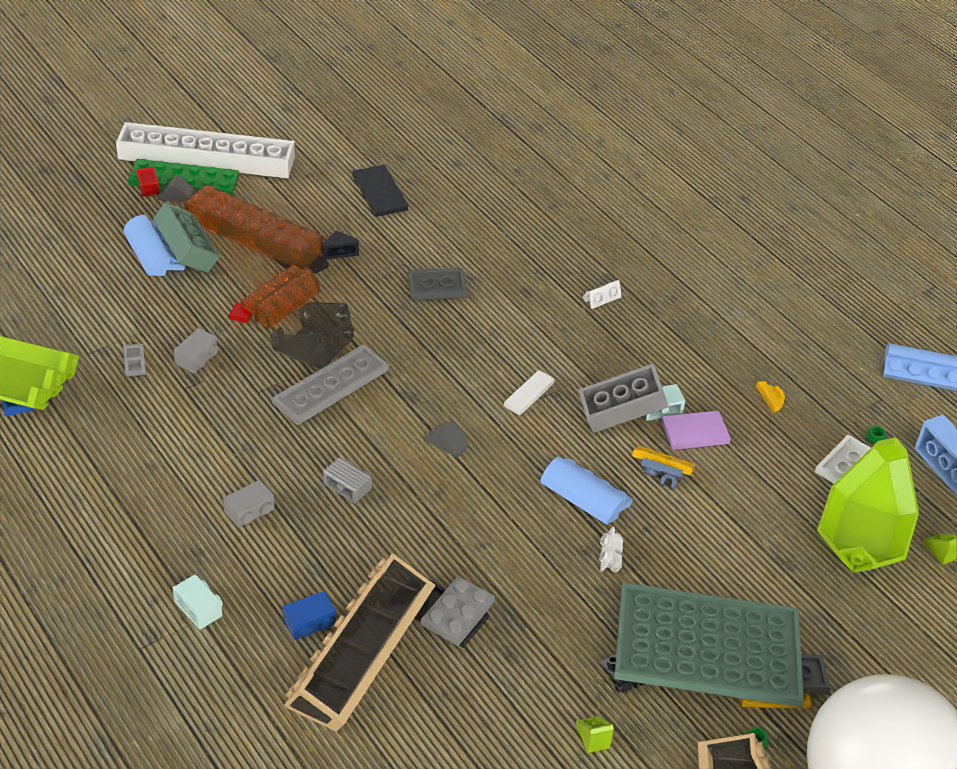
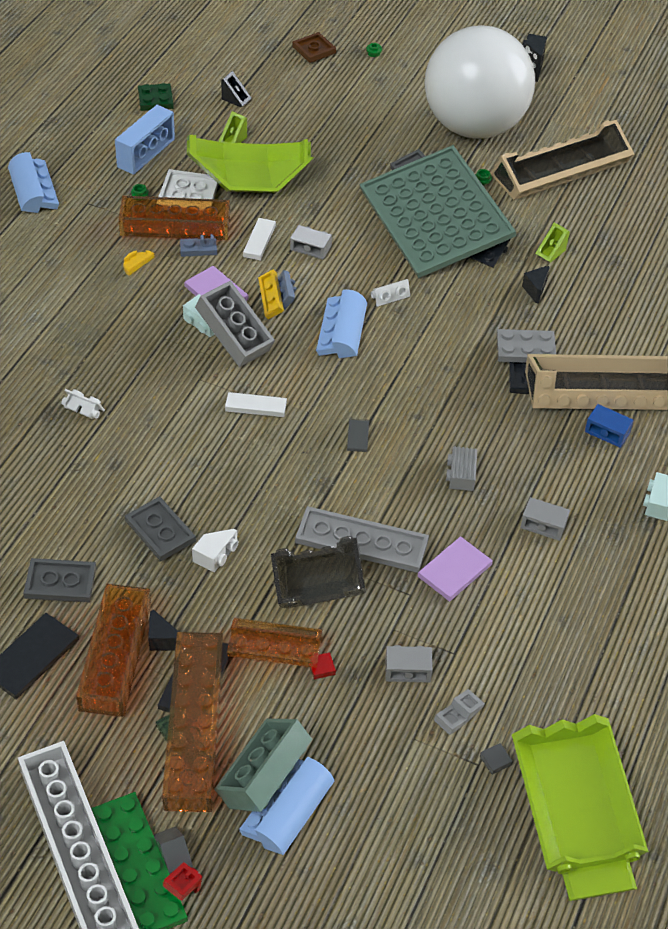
camera: 120 degrees left, 5 degrees up
none -> dark grey plate [23,558,96,603]
none -> clear orange brick [76,583,151,717]
none -> clear orange brick [118,196,230,240]
none -> sand blue plate [180,234,217,257]
none -> white slope [192,529,239,572]
none -> white tile [243,218,276,261]
none -> light grey brick [290,225,332,260]
none -> lavender tile [418,536,493,602]
none -> dark grey tile [480,743,513,775]
none -> black slope [522,266,550,304]

